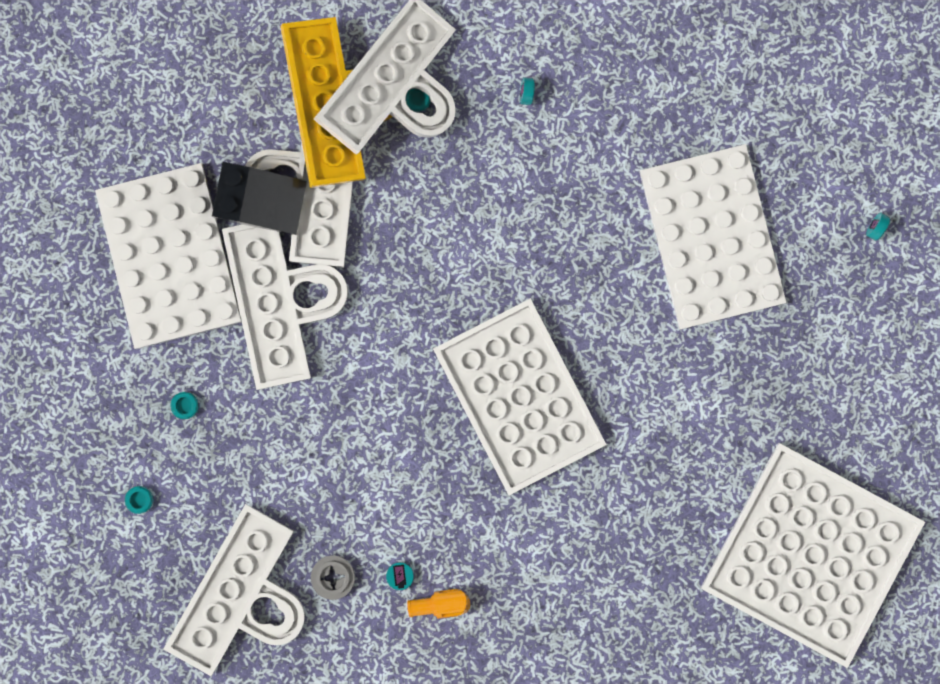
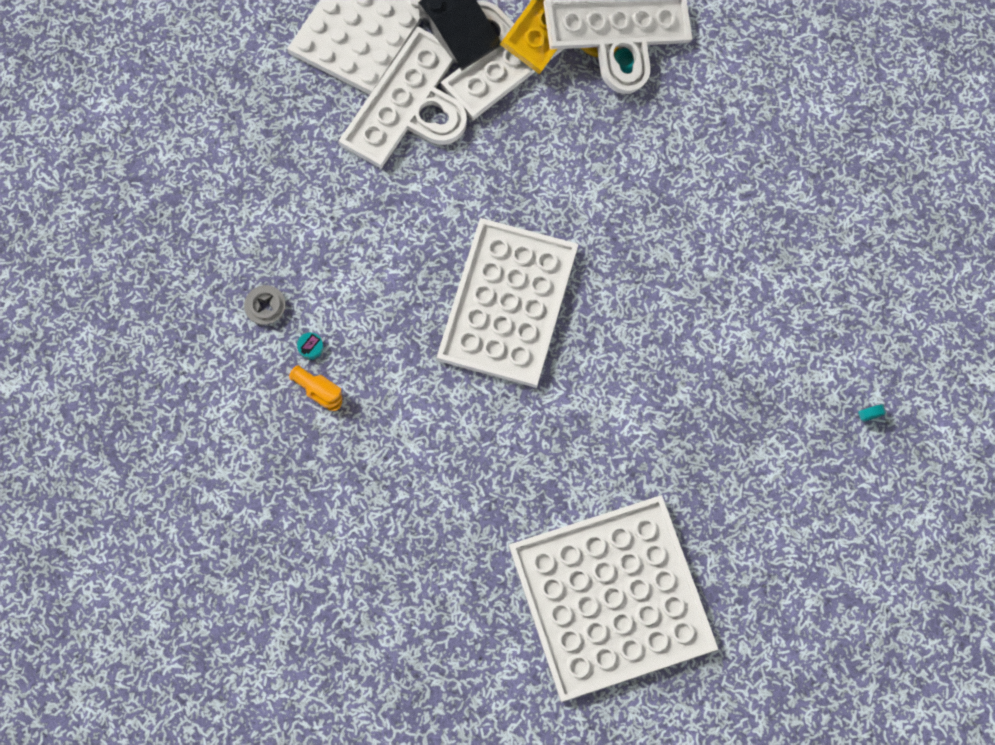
camera: 50 degrees right, 15 degrees down
teal tile [125,486,153,514] -> none
white plate [164,504,305,676] -> none
teal tile [170,392,199,419] -> none
teal tile [520,77,535,105] -> none
white plate [639,144,786,330] -> none

